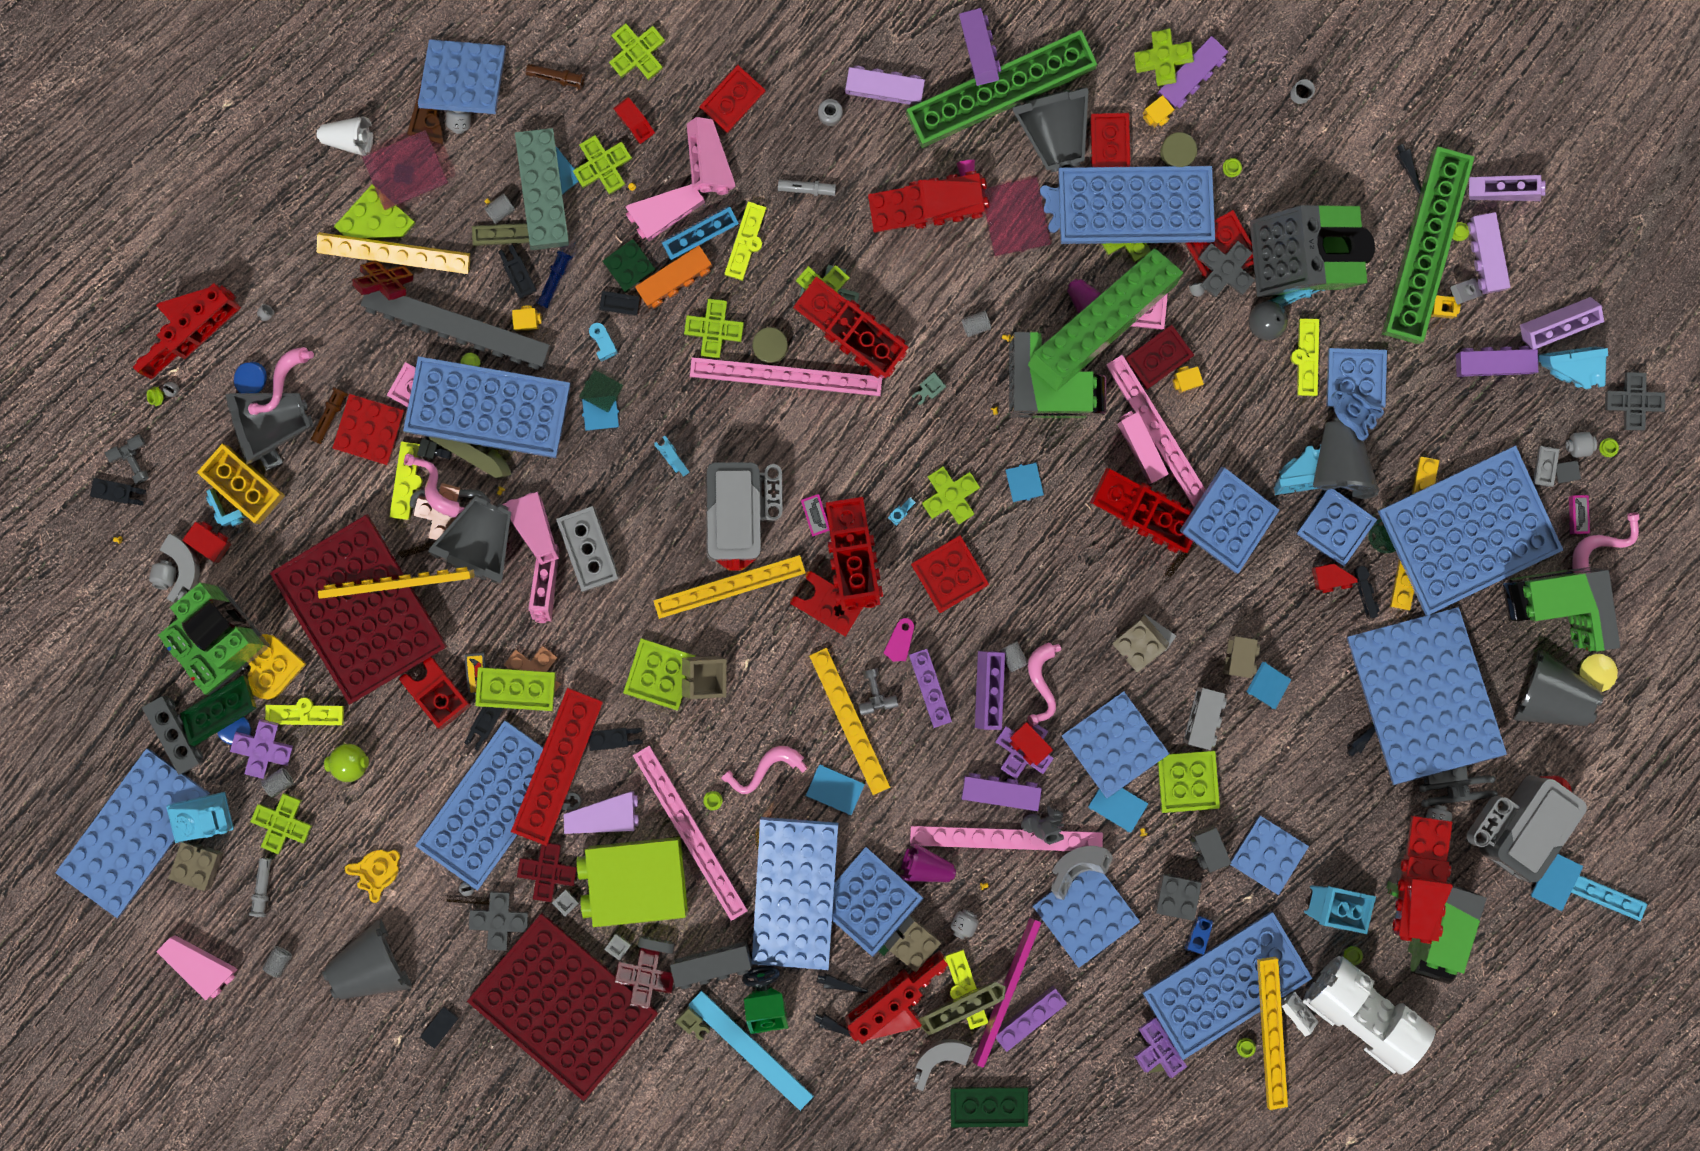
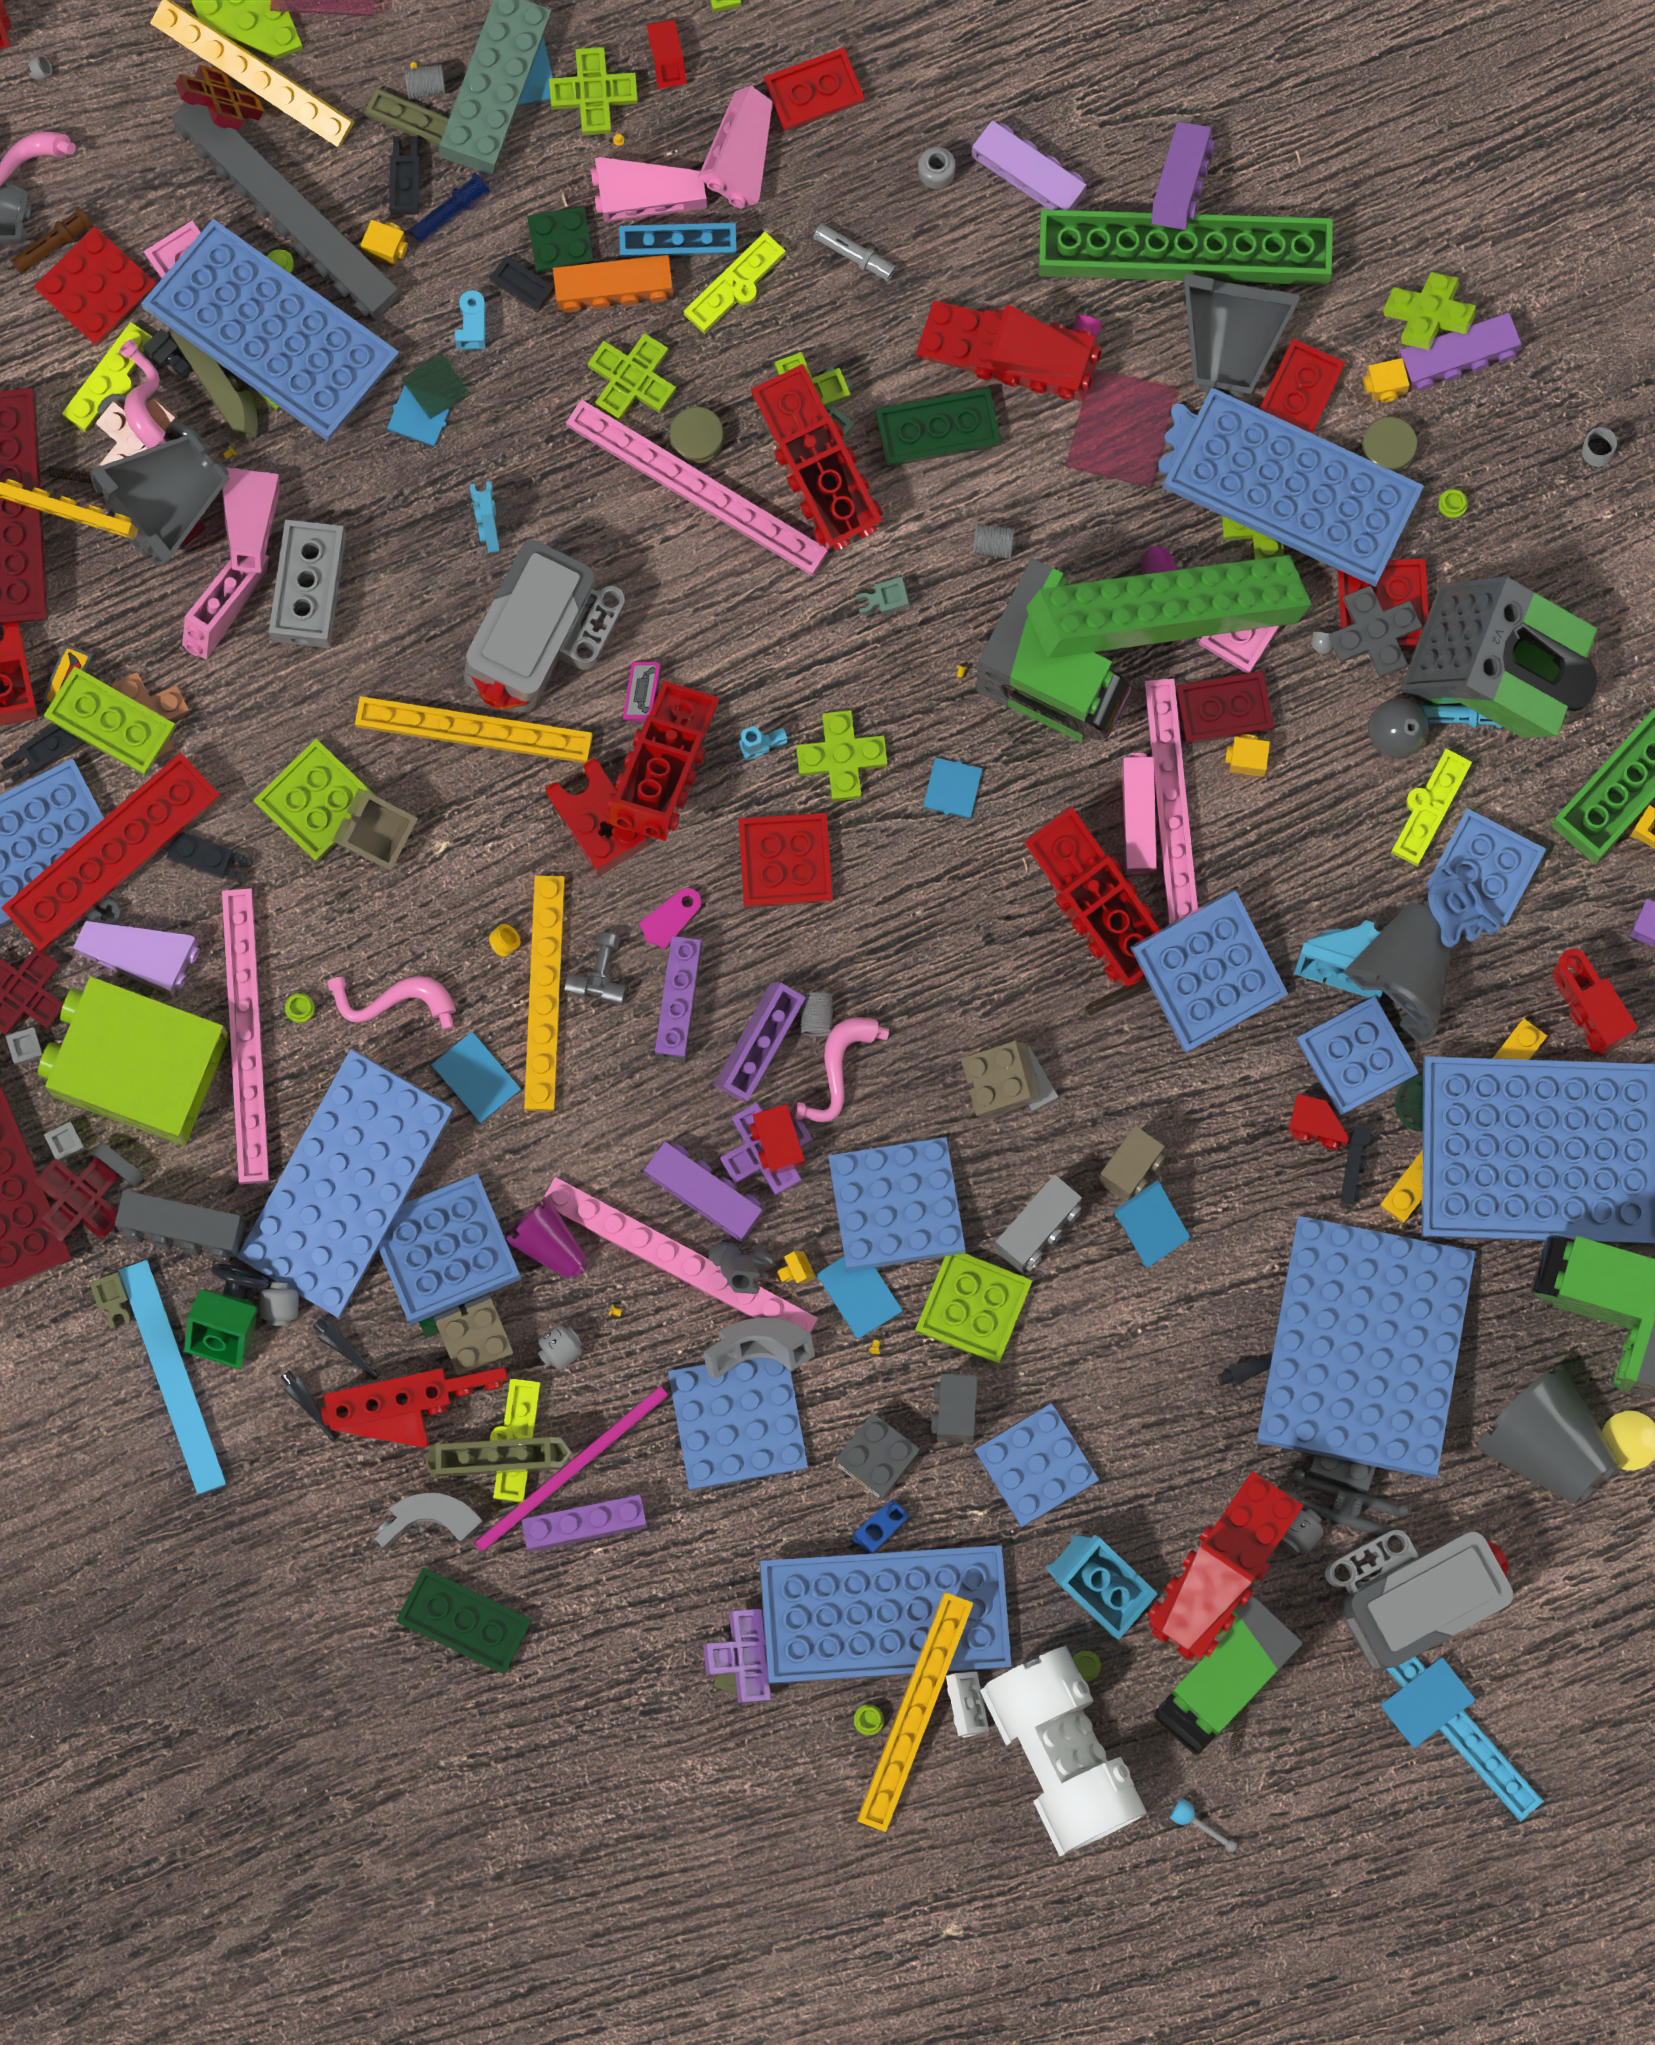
camera: 25 degrees right, 10 degrees down
none -> light grey head [259,1282,299,1326]
none -> yellow tile [489,924,521,957]
none -> yellow tile [777,1251,816,1284]
none -> dark green plate [875,387,1001,467]
none -> hinge [1169,1798,1238,1852]
none -> red brick [1552,949,1638,1057]

